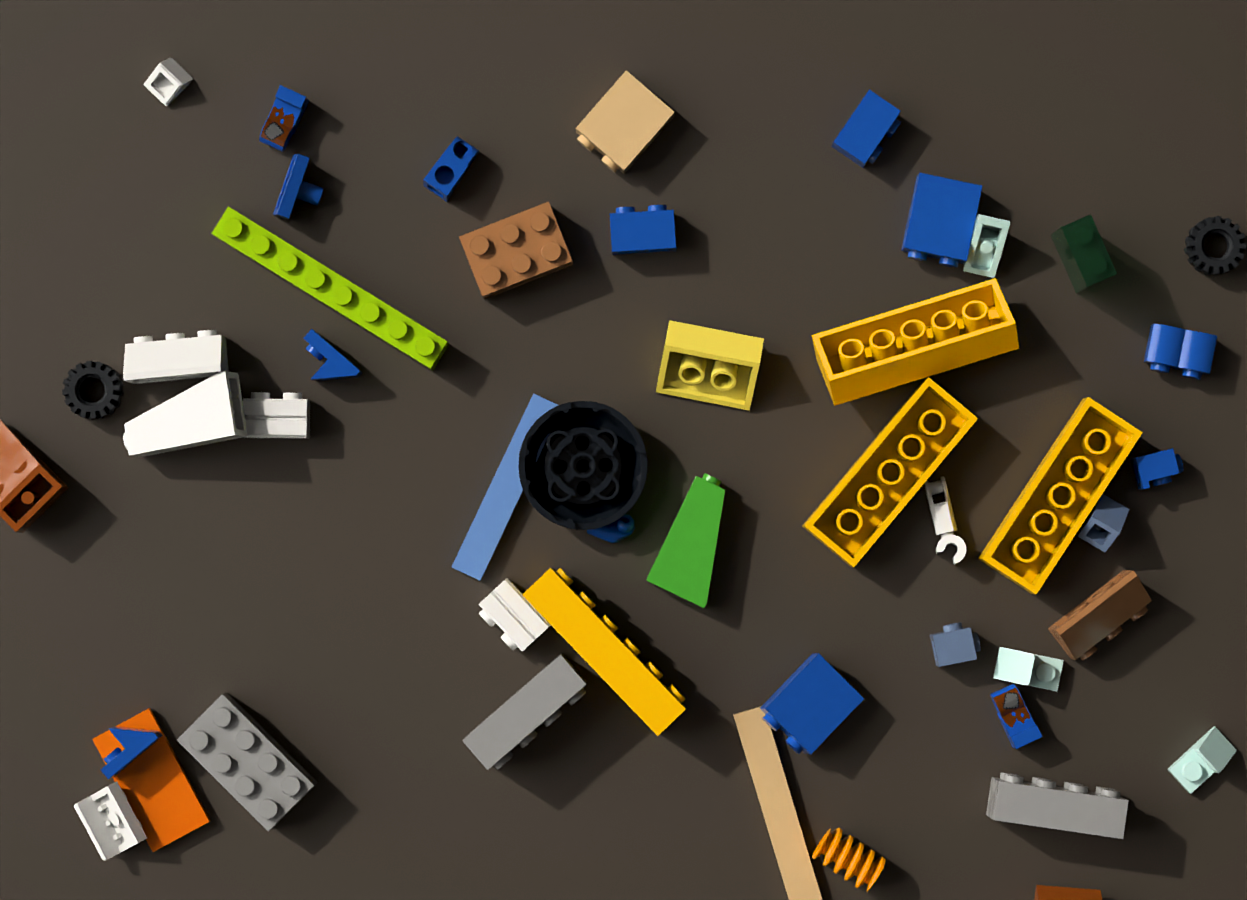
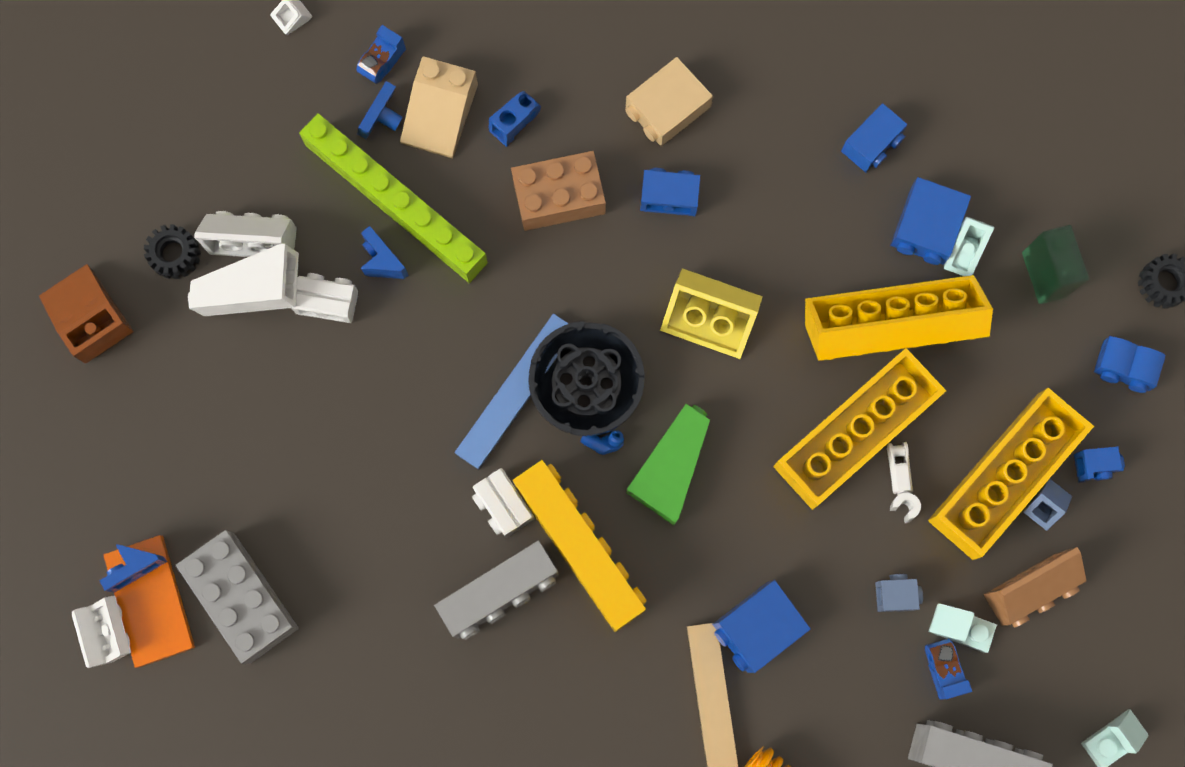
camera: 10 degrees right, 10 degrees down
none -> tan slope [400,56,478,159]

